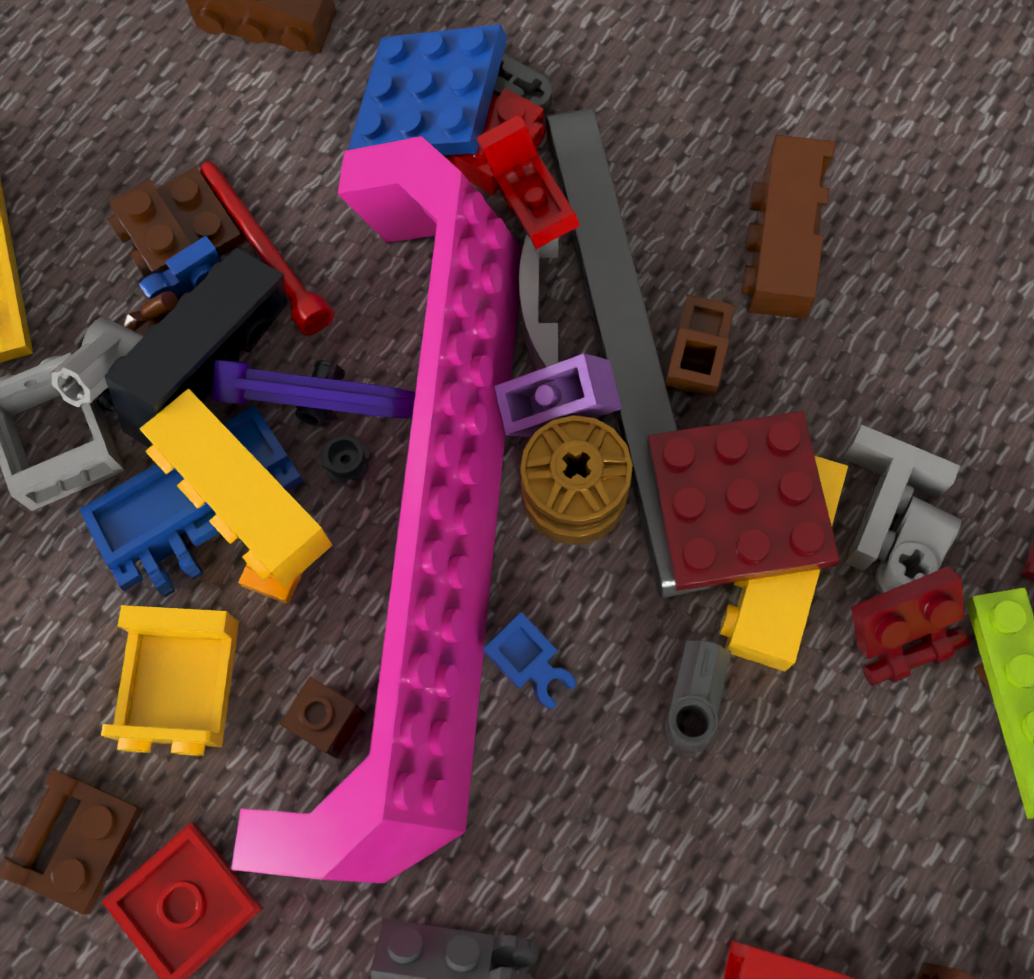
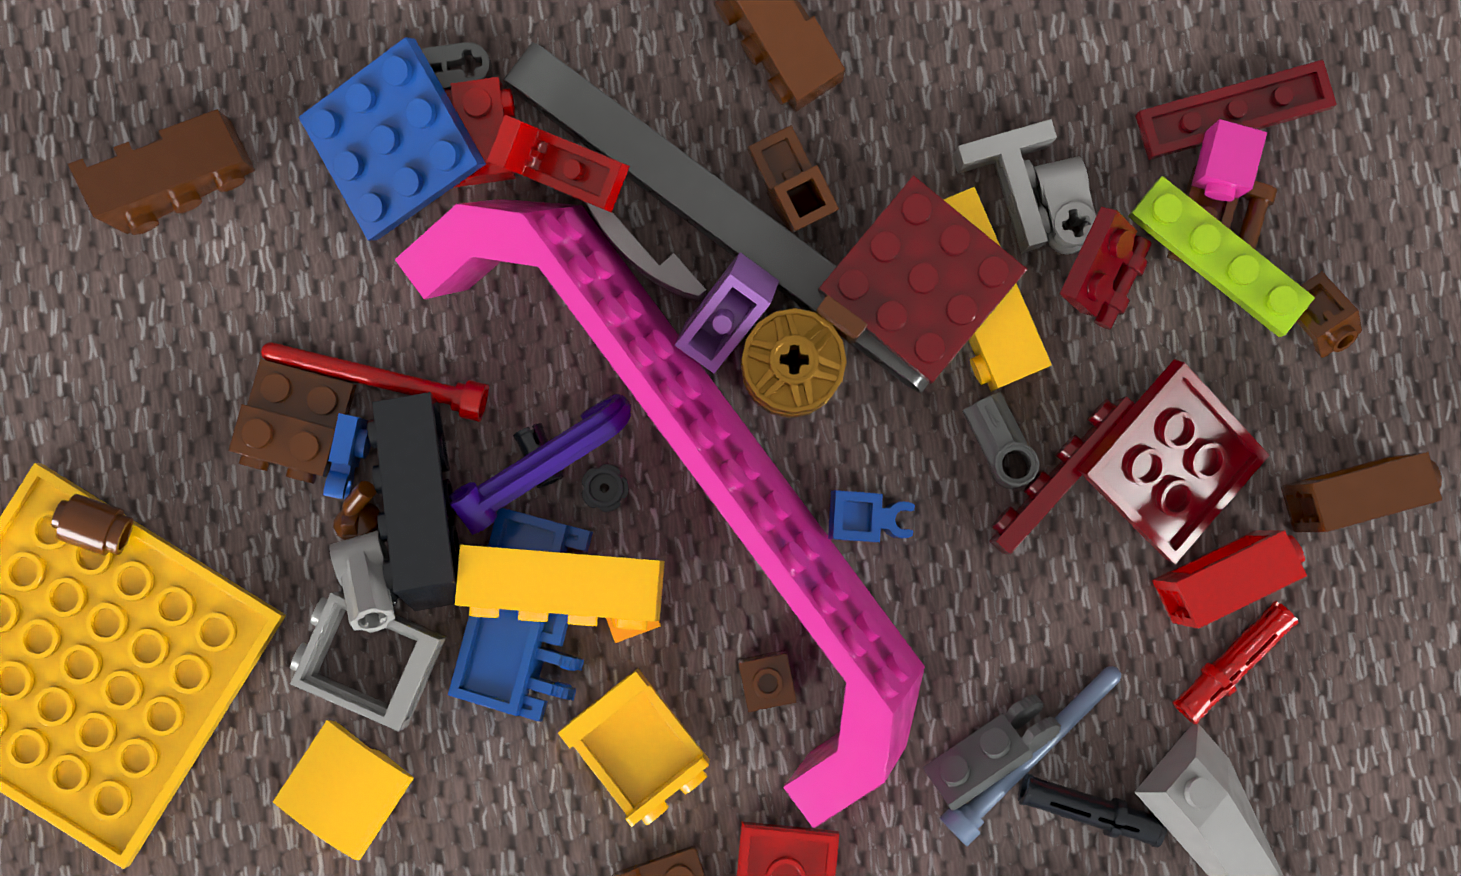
camera: 50 degrees left, 15 degrees up
none -> reddish brown tile [816,295,868,344]
none -> dark red plate [989,396,1135,555]
none -> plate [1078,359,1270,564]

